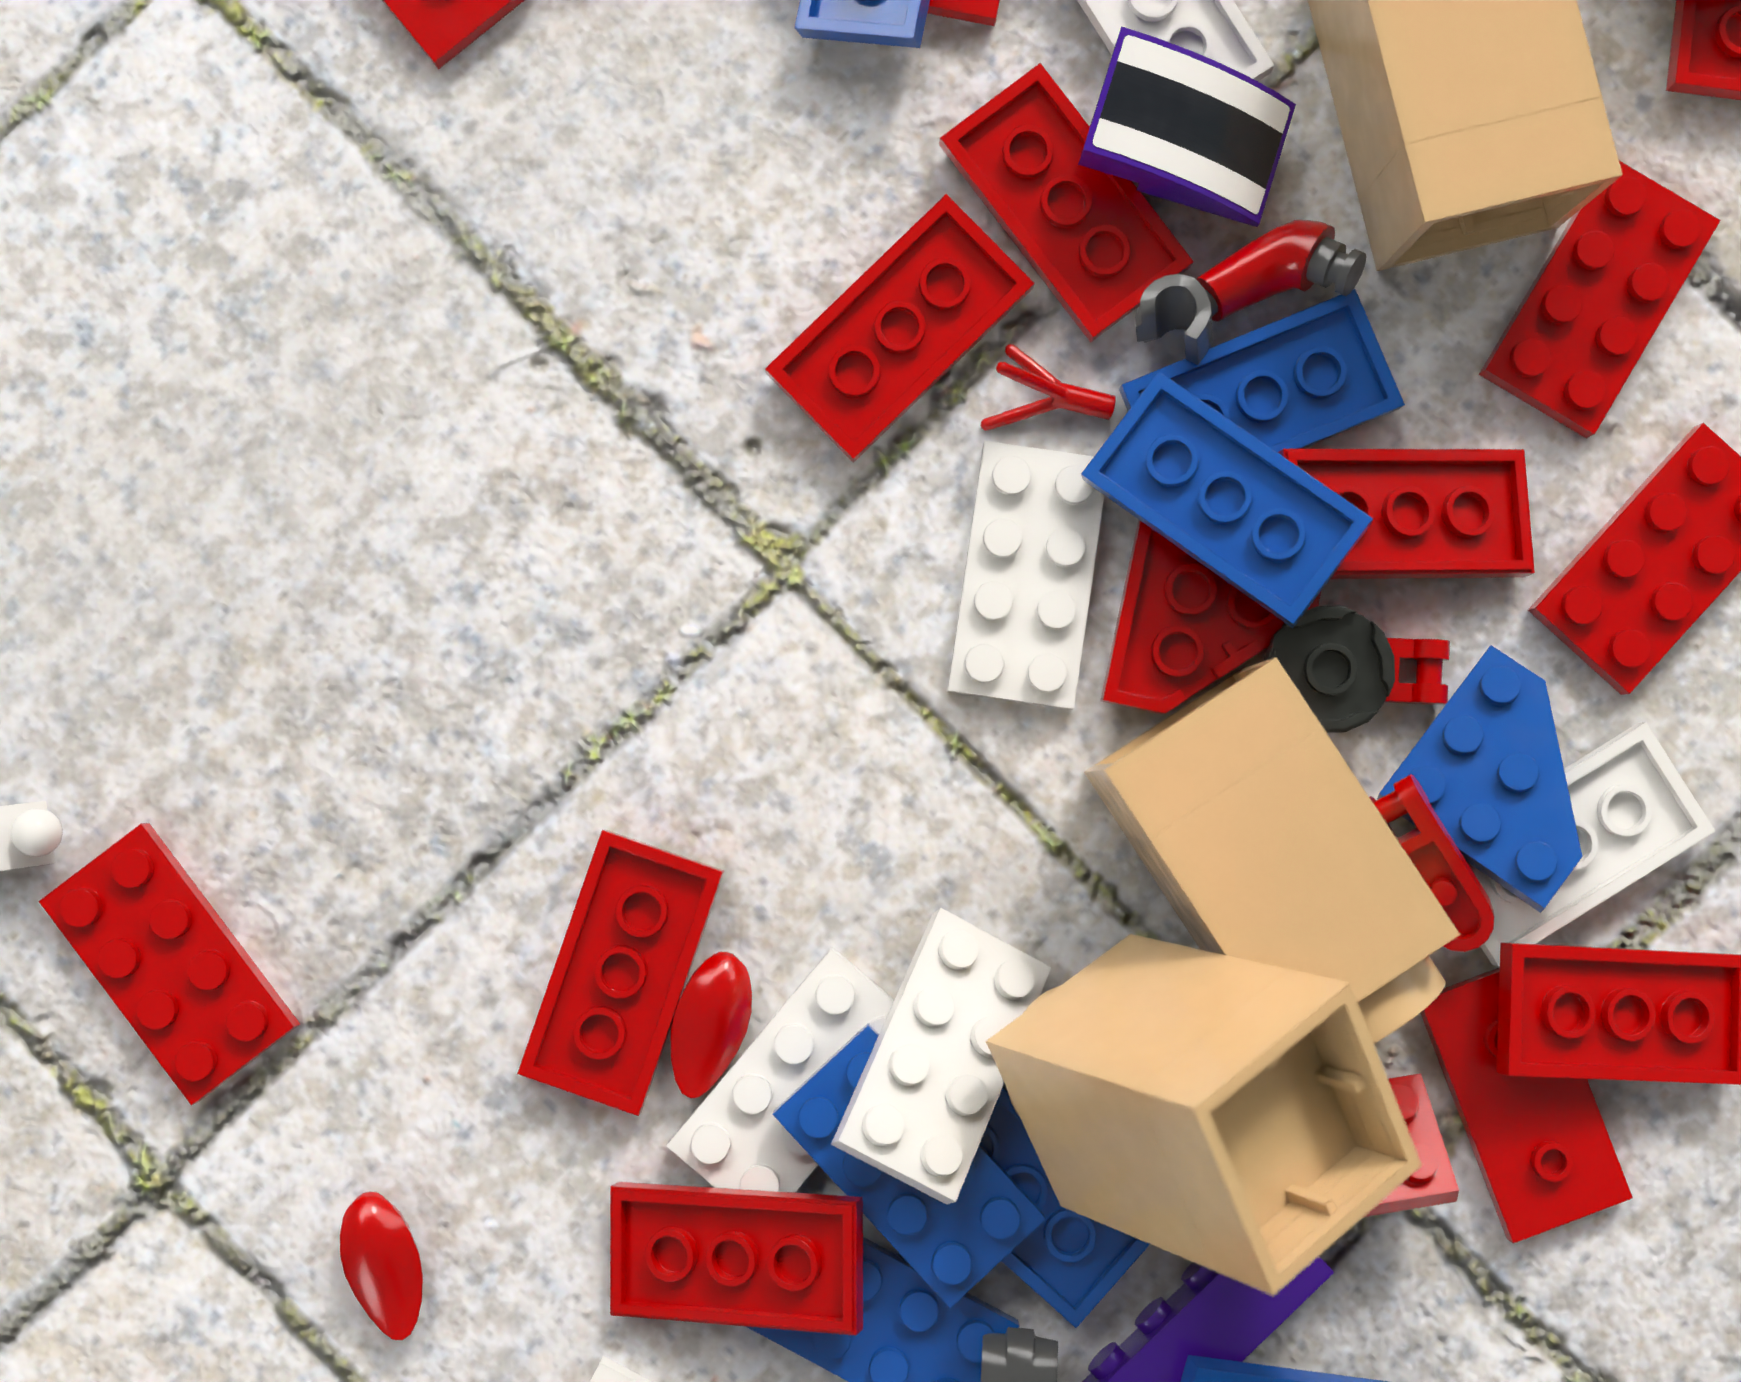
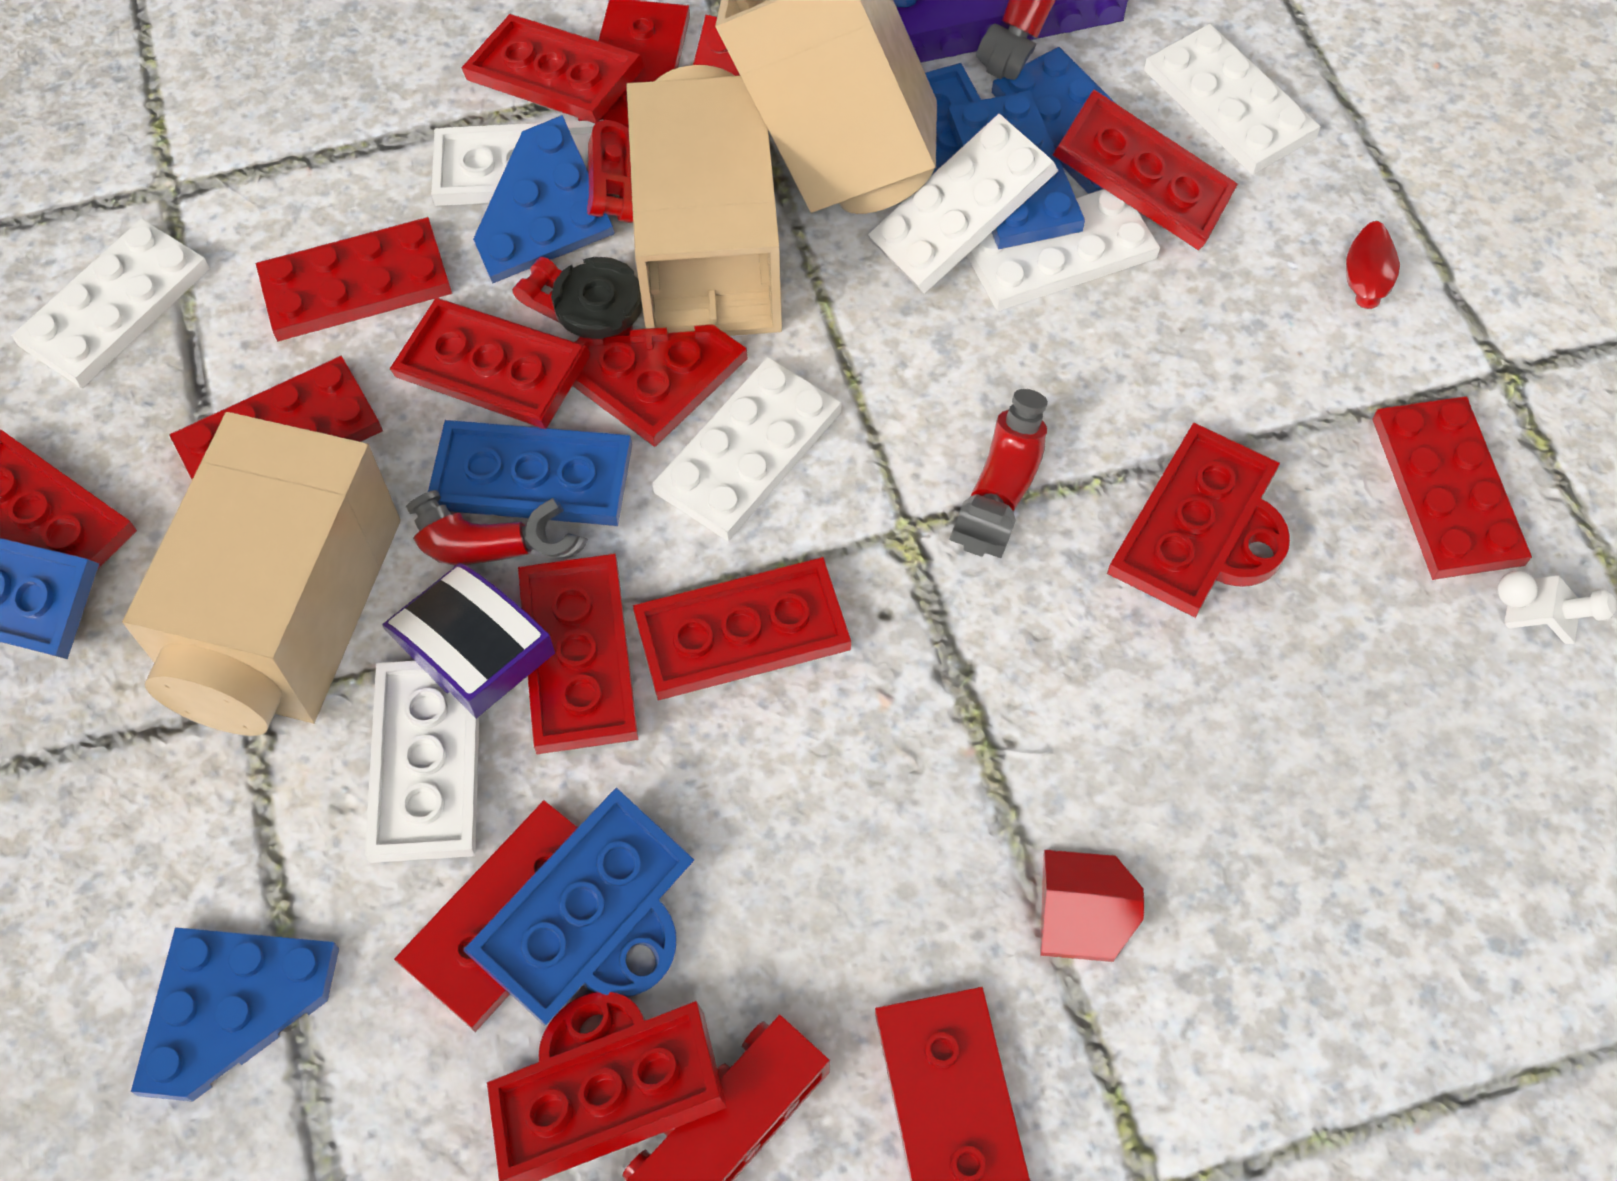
camera: 150 degrees left, 25 degrees down
red plate [517,829,725,1116] -> none
red arm [671,952,752,1098] -> none
red plant [980,344,1116,431] -> none
blue plate [1081,371,1373,628] -> none
none -> piece [949,389,1048,558]
none -> slope [1040,850,1144,962]
none -> red plate [1107,422,1290,618]

